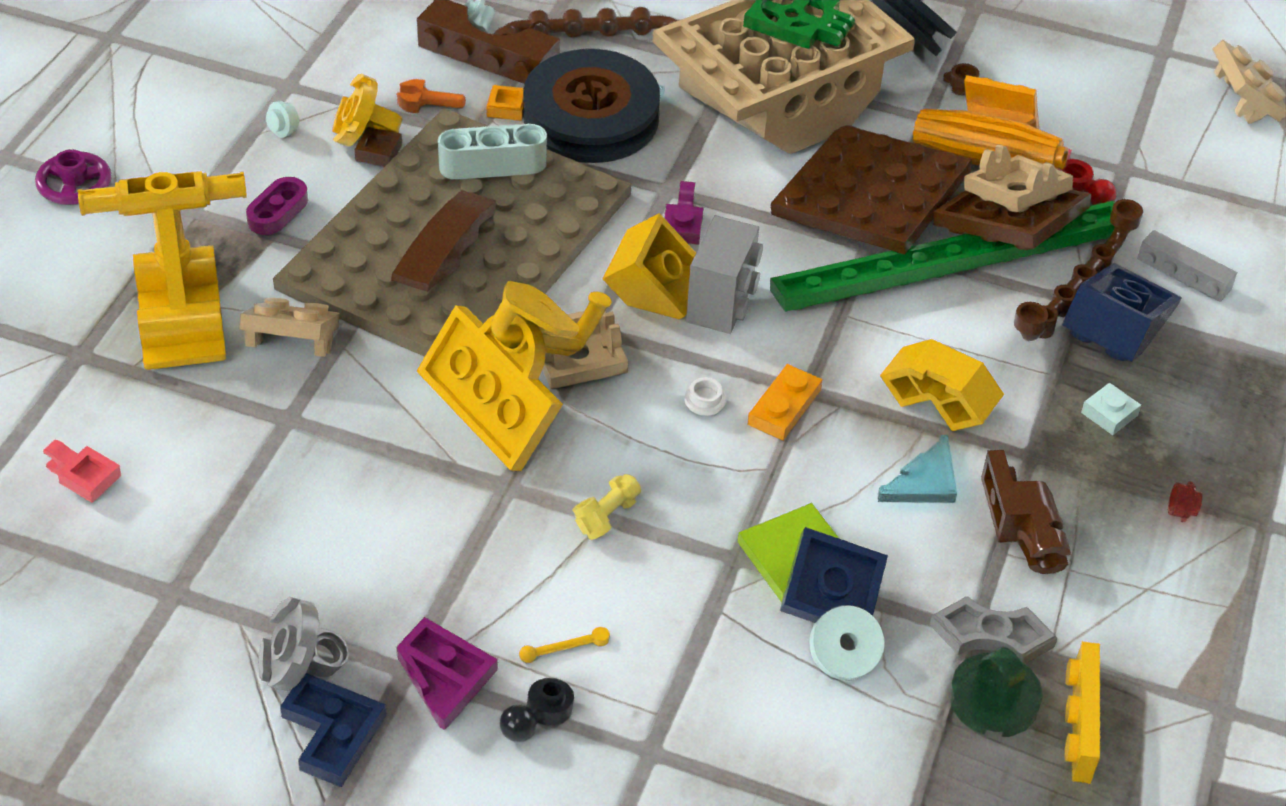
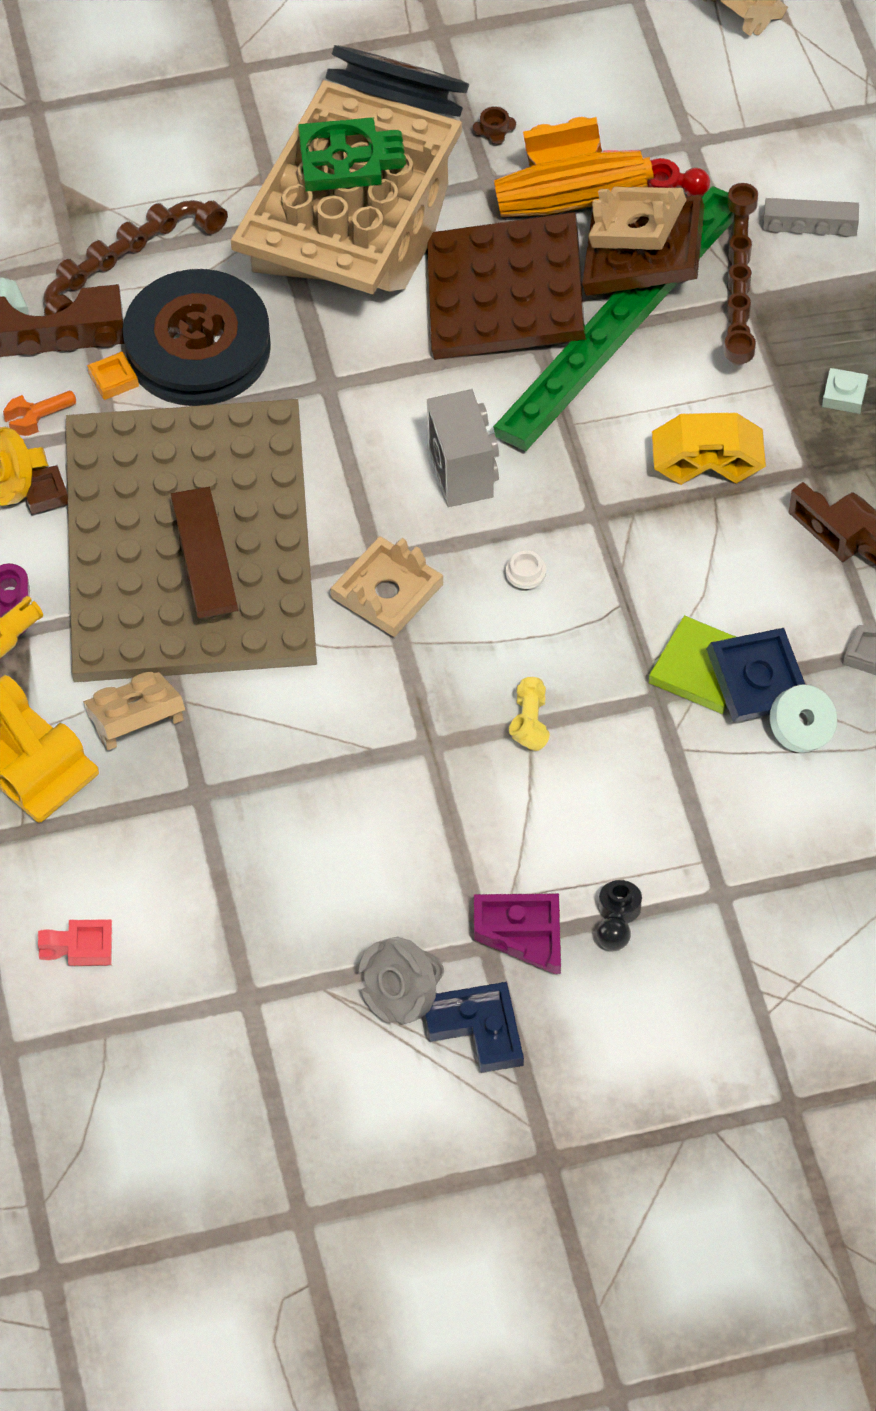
camera: 30 degrees left, 10 degrees up
yellow plate [417,281,612,471] -> none
light aqua beam [438,124,547,180] -> none
yellow hinge [519,627,610,663] -> none
yellow slope [602,213,696,319] -> none
magenta plate [664,181,704,245] -> none
light orange plate [747,364,823,441] -> none
clear light blue tile [877,435,957,503] -> none
dark blue slope [1062,263,1182,362] -> none

